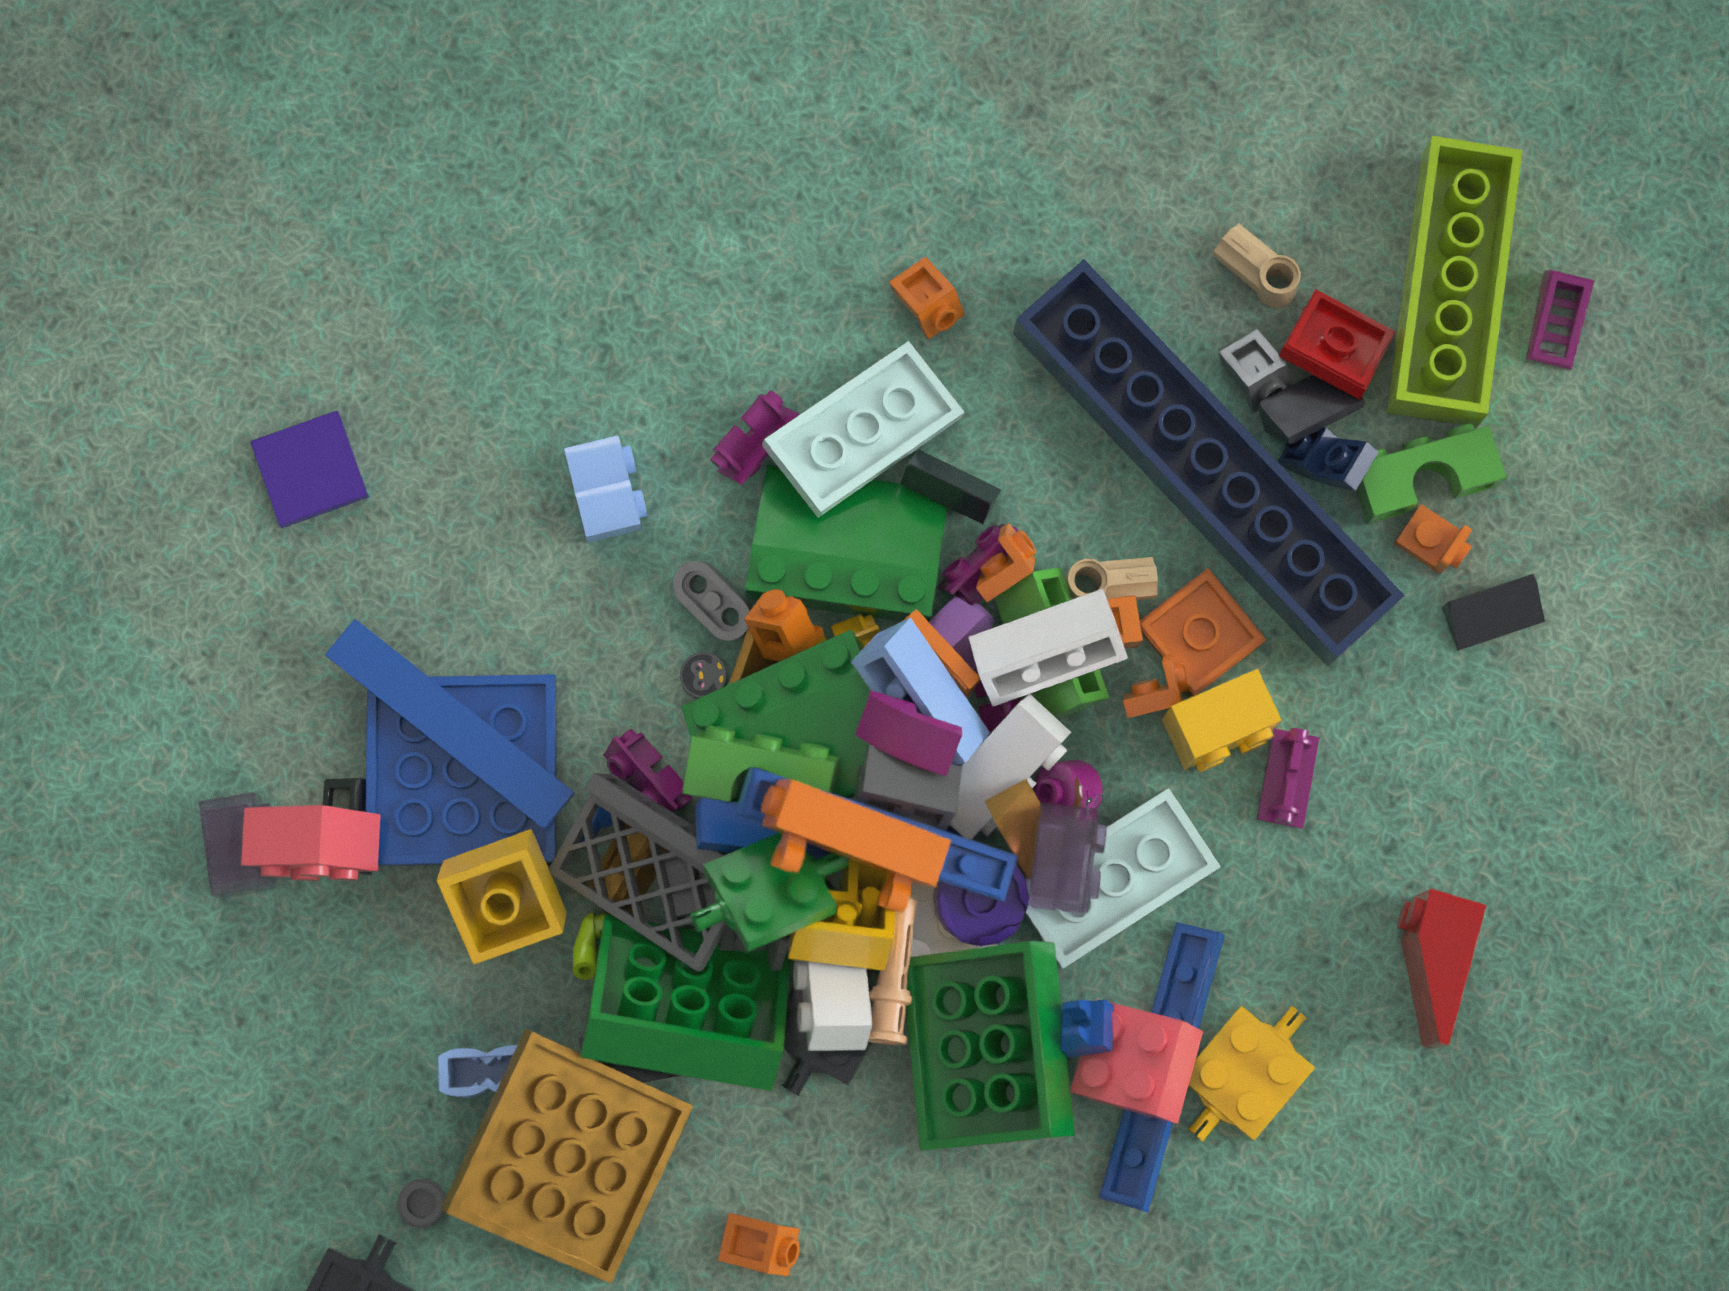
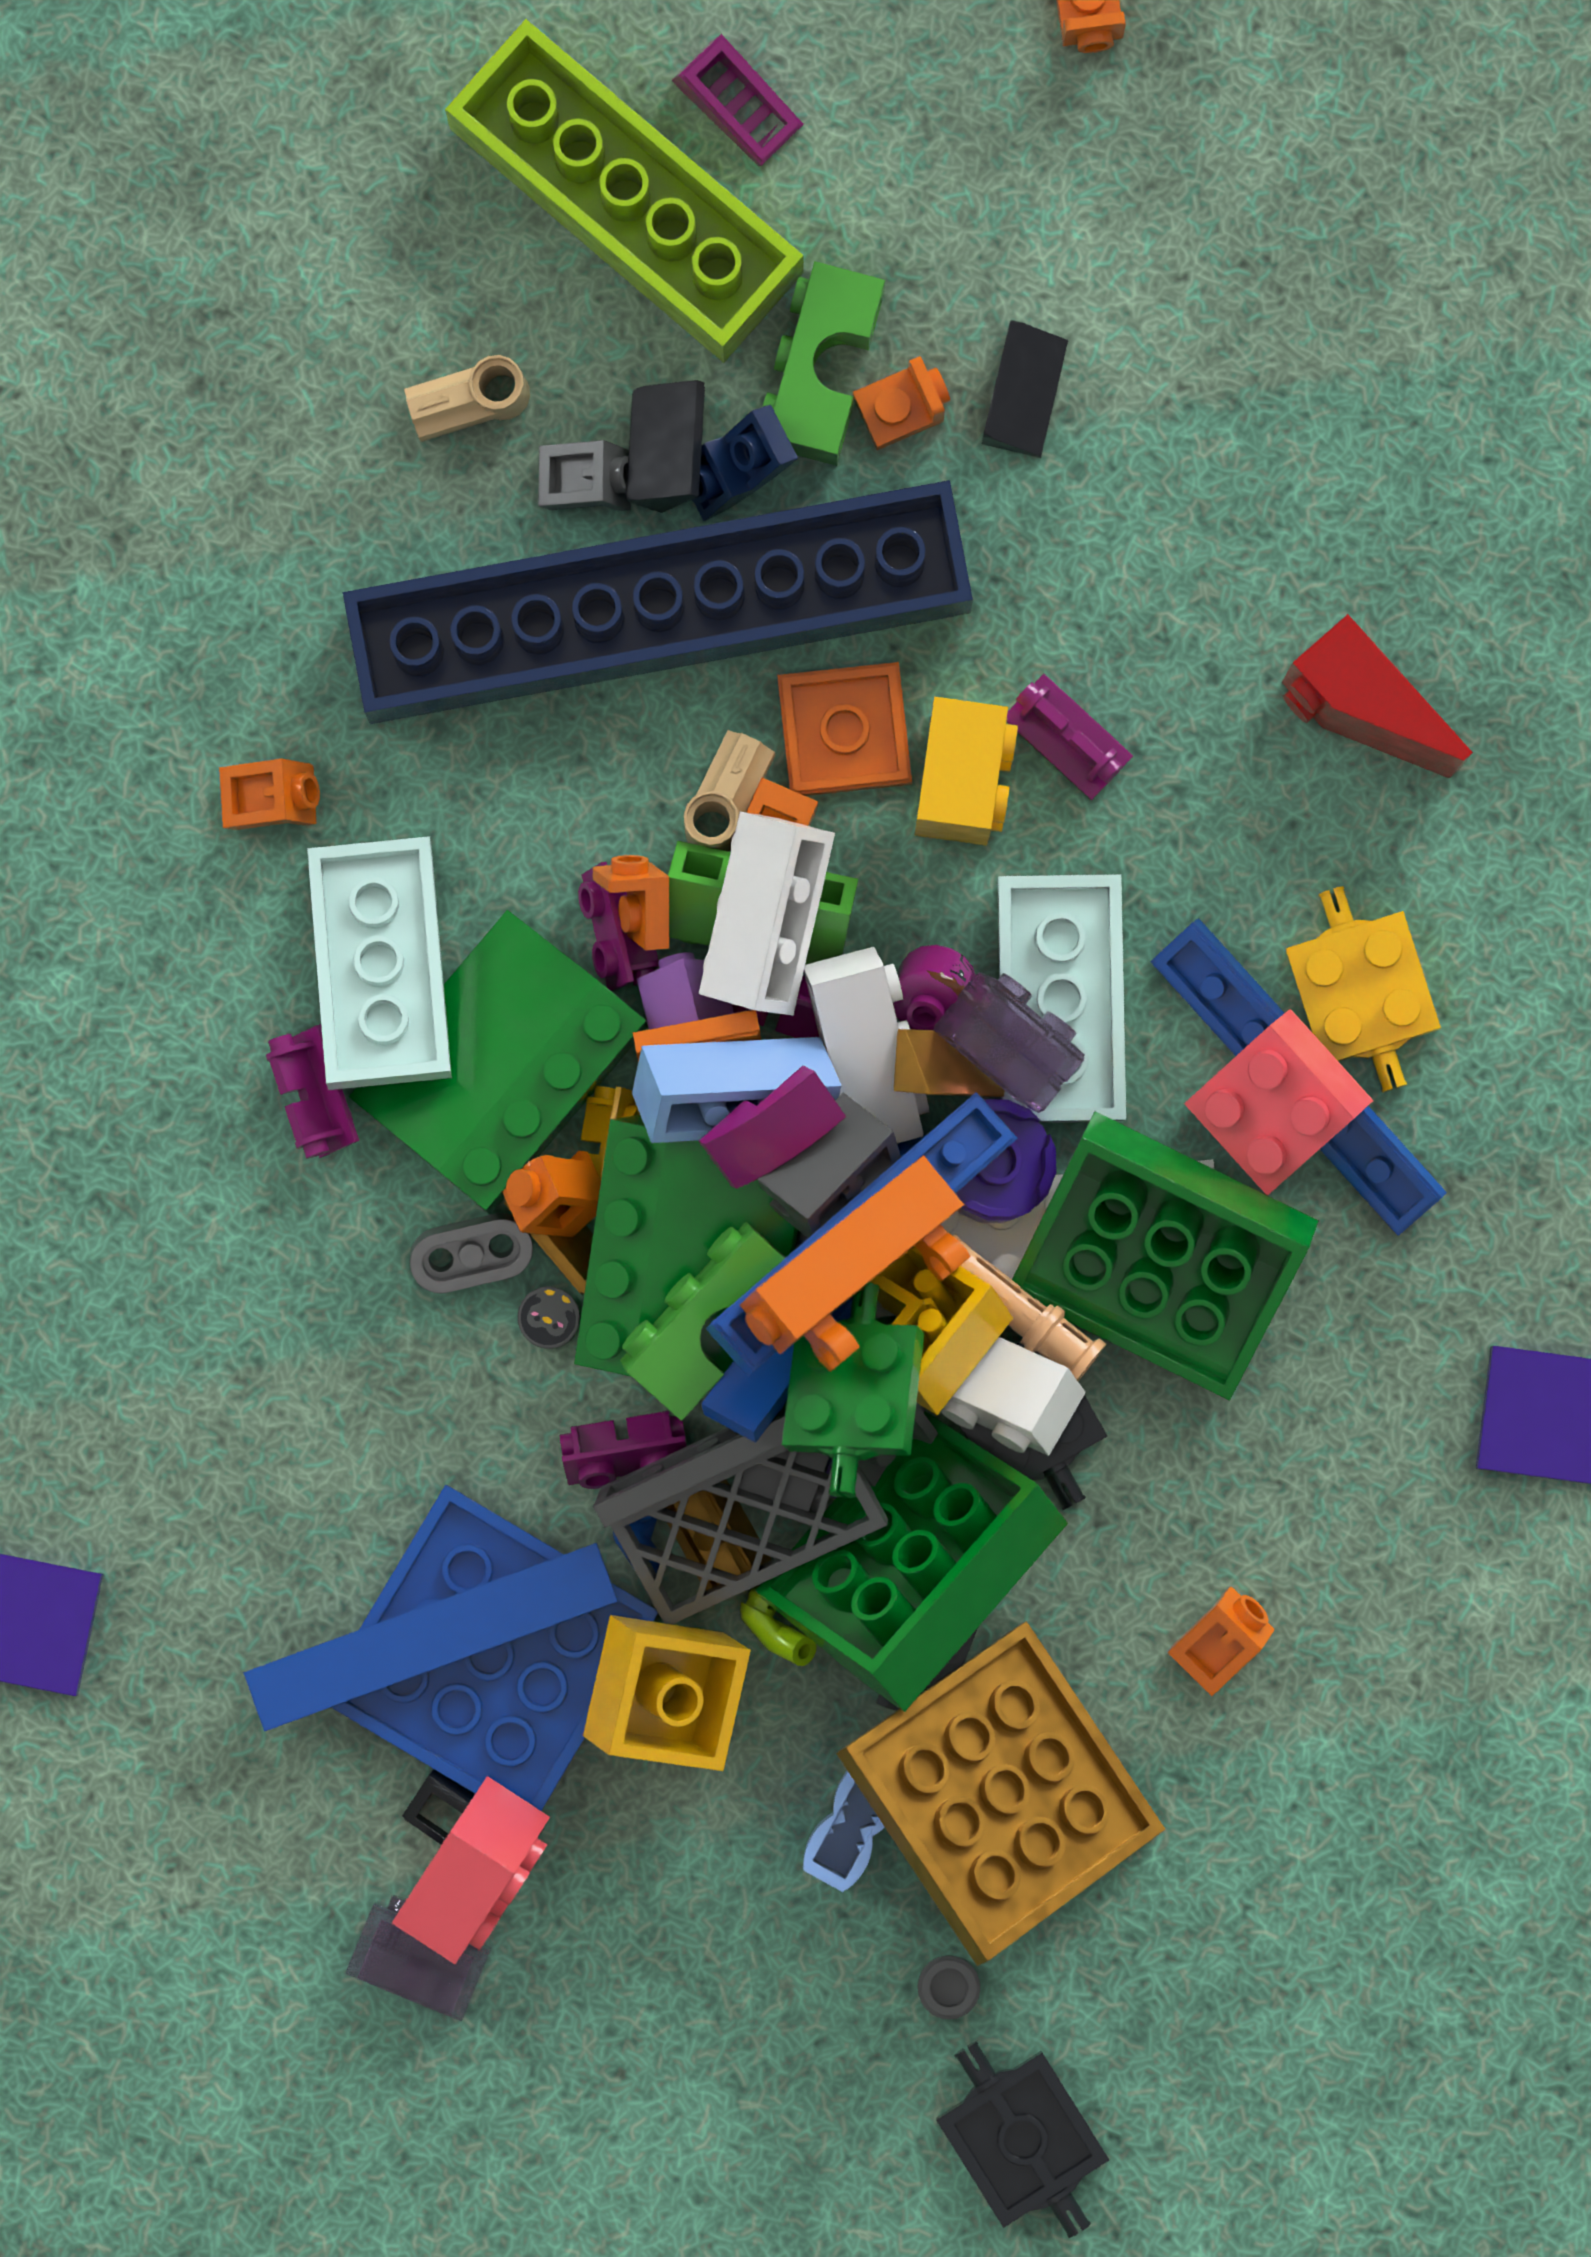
camera: 55 degrees left, 5 degrees up
light blue brick [564,436,648,543] -> none
black slope [900,450,1001,524] -> none
blue tile [1061,999,1114,1058] -> none
orange bracket [1123,654,1190,718] -> none
red plate [1278,289,1396,400] -> none

